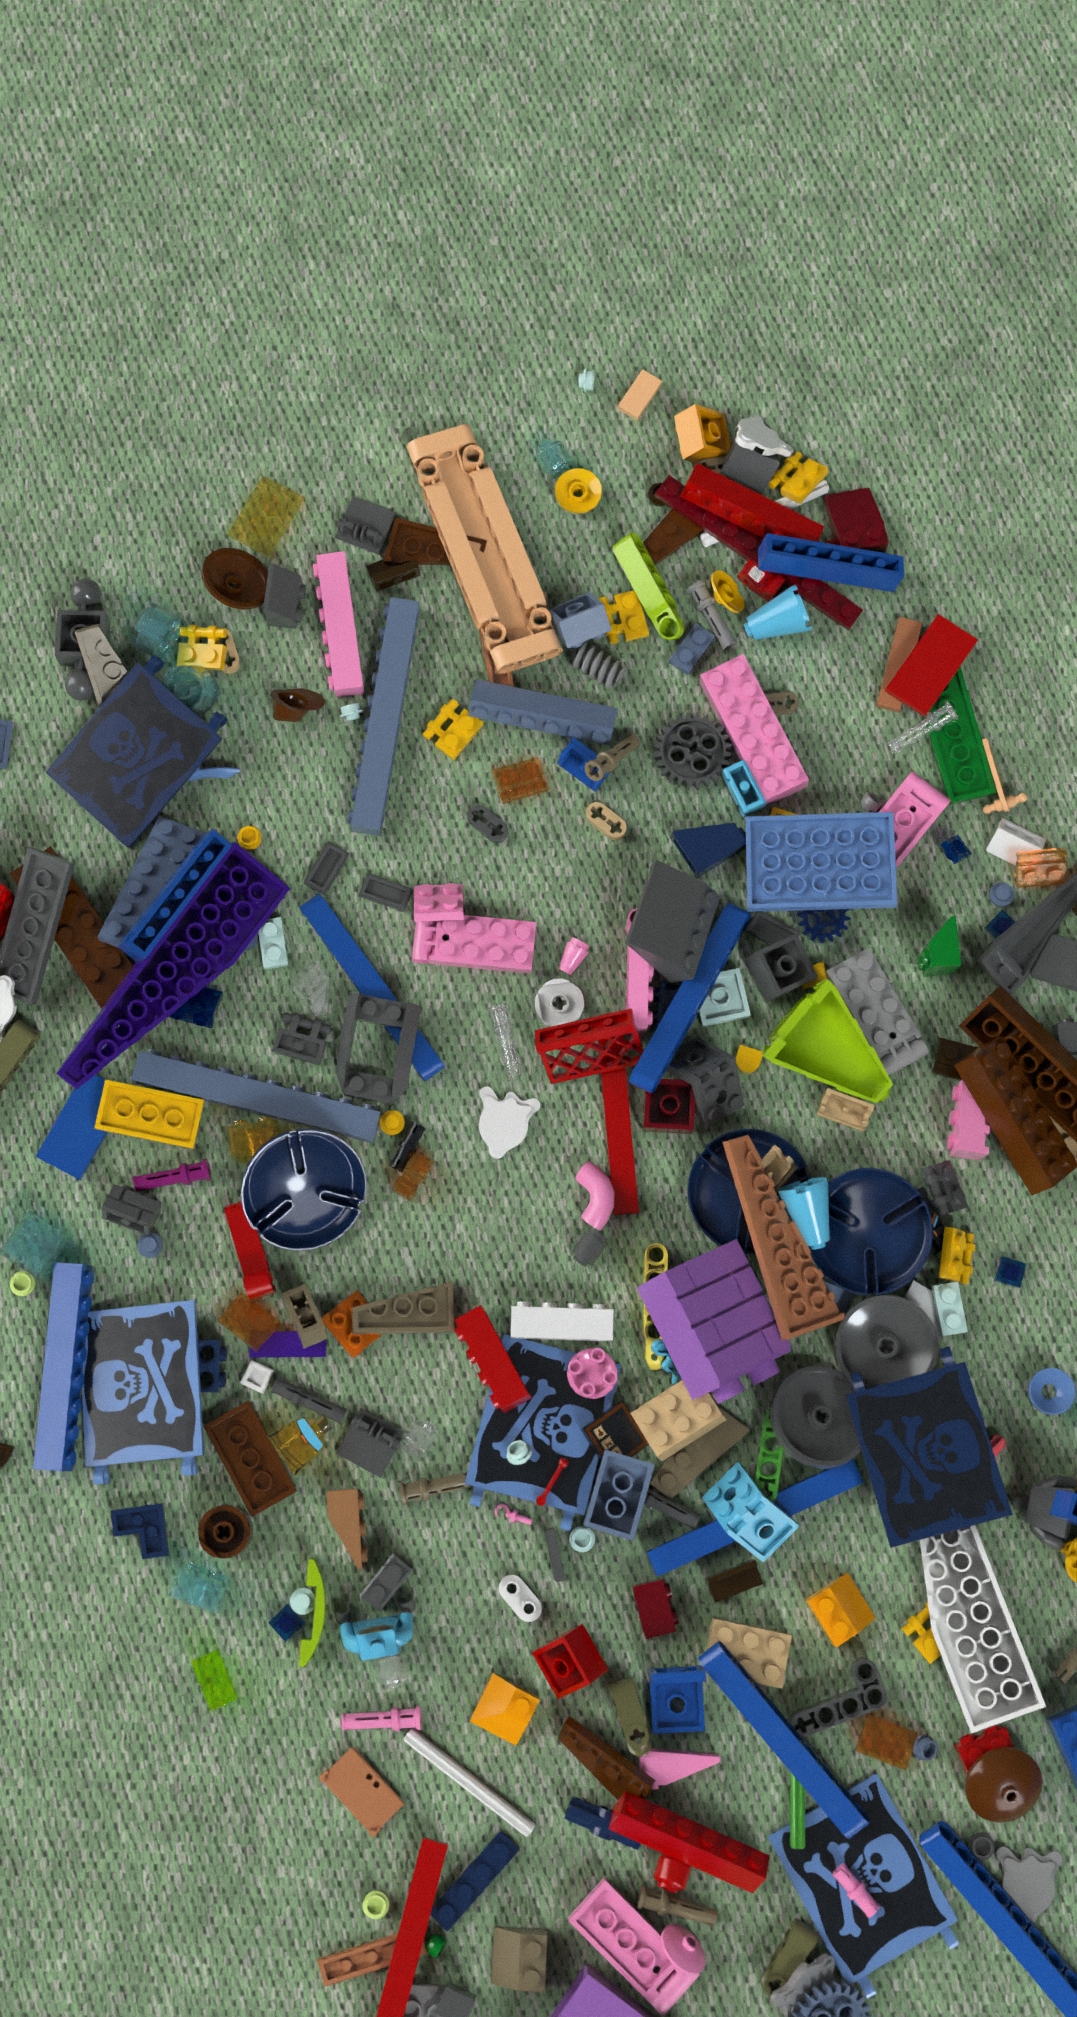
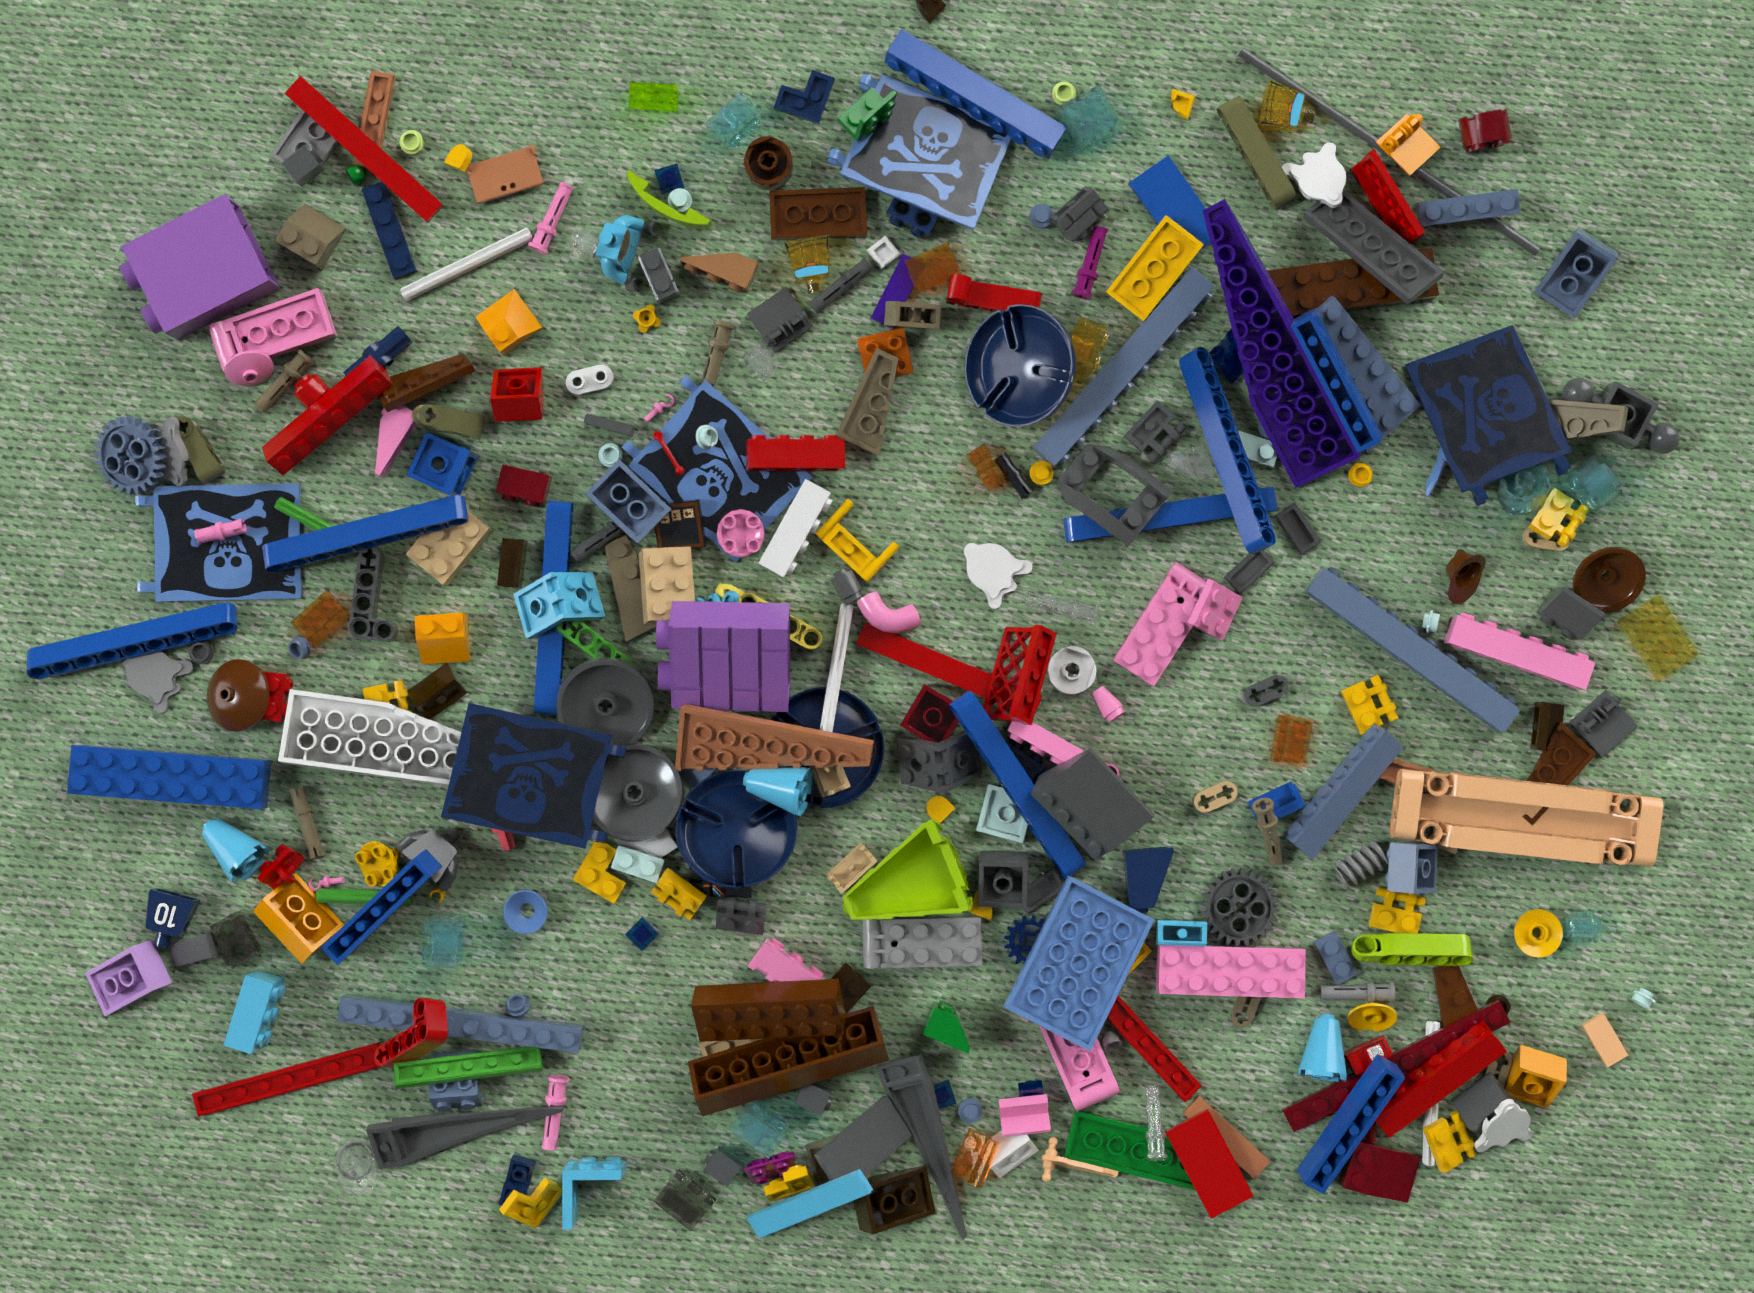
camera: 120 degrees right, 10 degrees up
none -> dark brown panel [408,663,467,720]
none -> yellow tile [444,144,472,172]
none -> yellow plate [573,842,627,904]
none -> yellow plate [633,305,661,333]
none -> yellow plate [815,498,900,583]
none -> white axle [820,603,853,732]
none -> green bracket [837,87,897,141]
none -> bright pink panel [999,1094,1051,1137]
none -> red tile [1106,996,1202,1103]
none -> blue beam [1179,346,1276,554]

